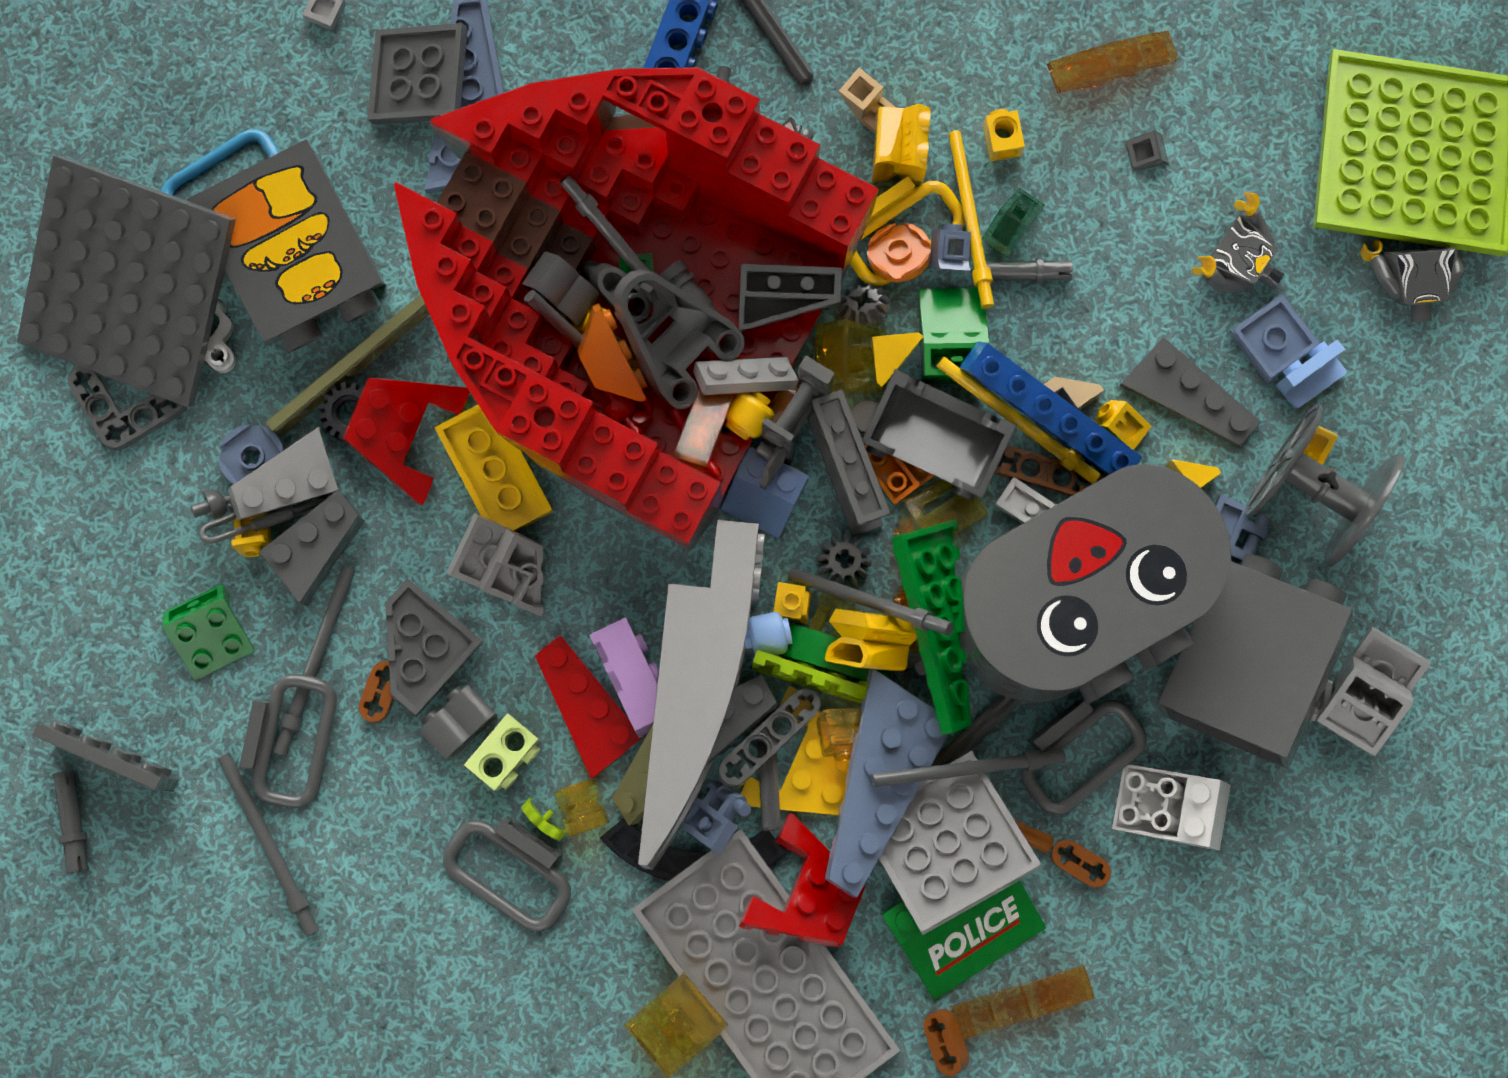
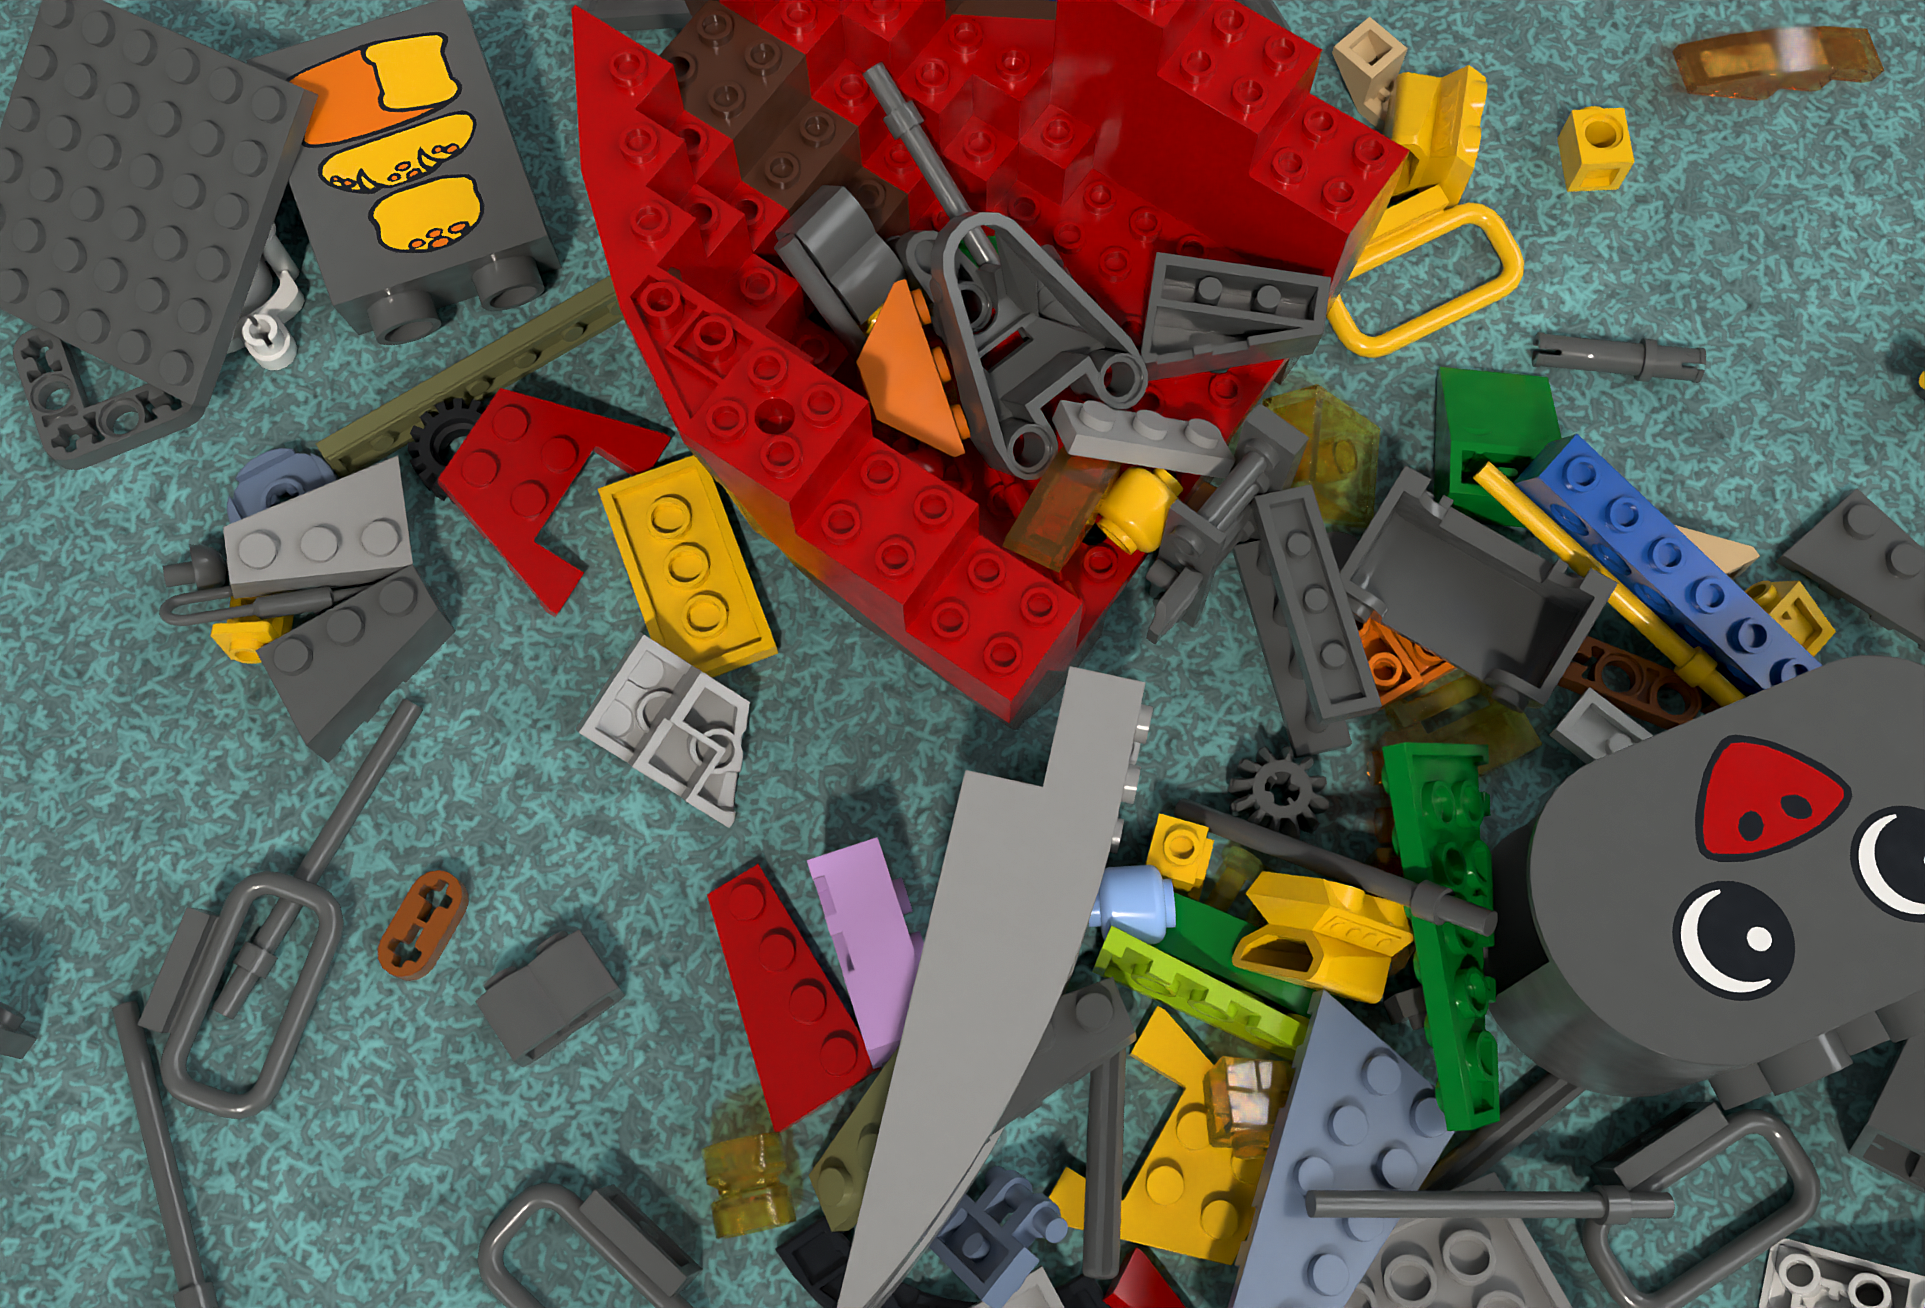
camera: 10 degrees right, 10 degrees down
green bracket [162,583,254,680] -> none
dark grey plate [385,578,483,718] -> none
yellowish green brick [464,713,541,792] -> none
lime piece [521,796,569,841] -> none
dark grey beam [718,688,821,788] -> none
medium blue slope [721,447,809,539] -> none
dark grey gear [838,284,889,327] -> none
orange tile [867,223,932,282] -> none
yellow slope [871,332,924,390] -> none
sand blue window [929,224,971,271] -> none
yellow bar [948,130,994,309] -> none
clear green slope [981,188,1045,257] -> none
dark grey slope [1126,130,1169,171] -> none

